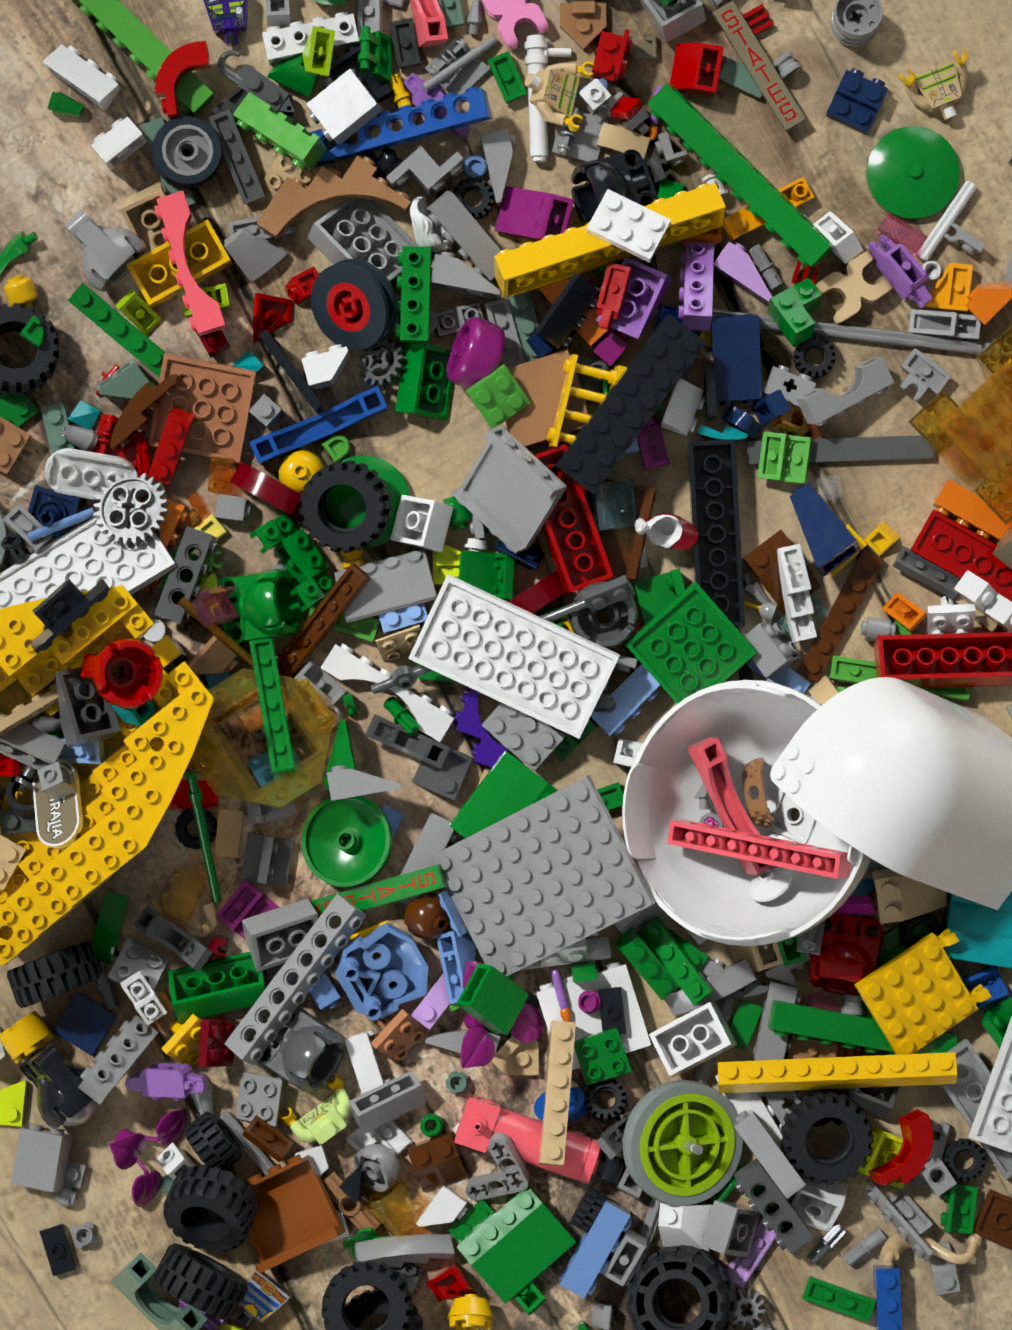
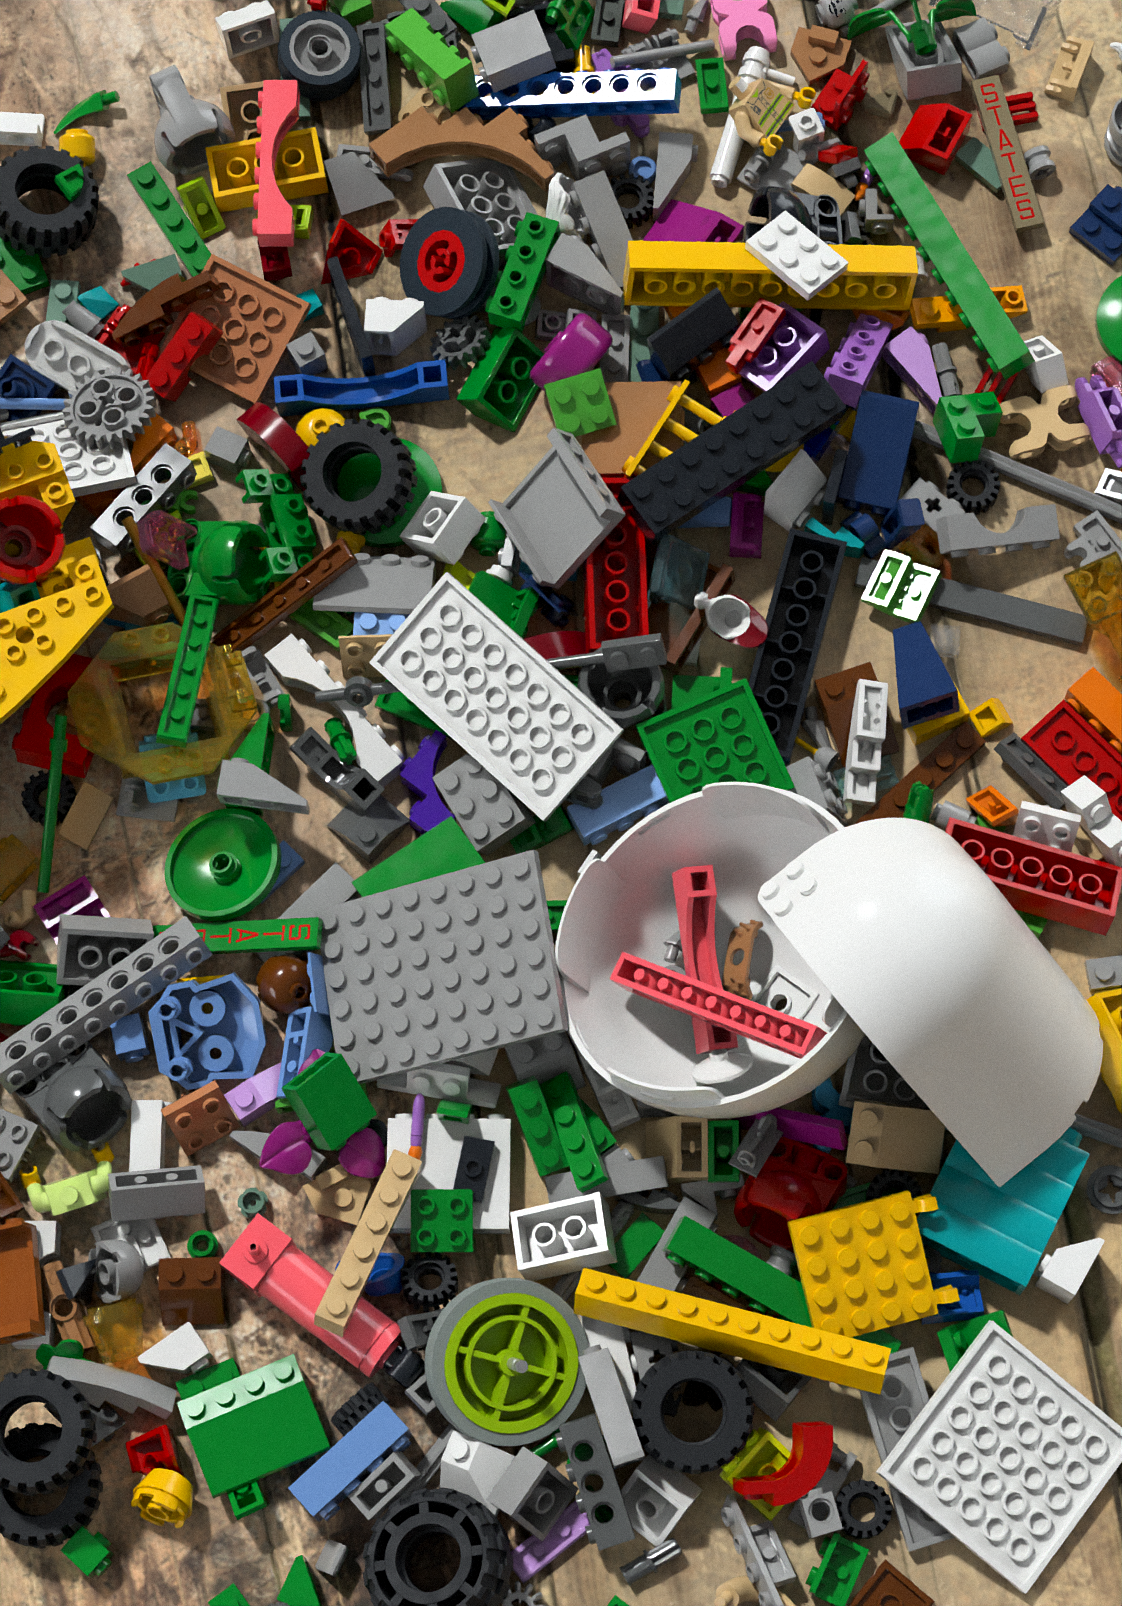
camera: 20 degrees right, 15 degrees down
clear orange bracket [207,456,234,495] -> none
dark grey bracket [240,832,295,886] -> none
light grey beam [465,1132,530,1201] -> none
magenta plate [578,990,601,1014] -> none
light grey axle [843,1228,887,1266] -> none
none -> green hinge [903,781,934,823]

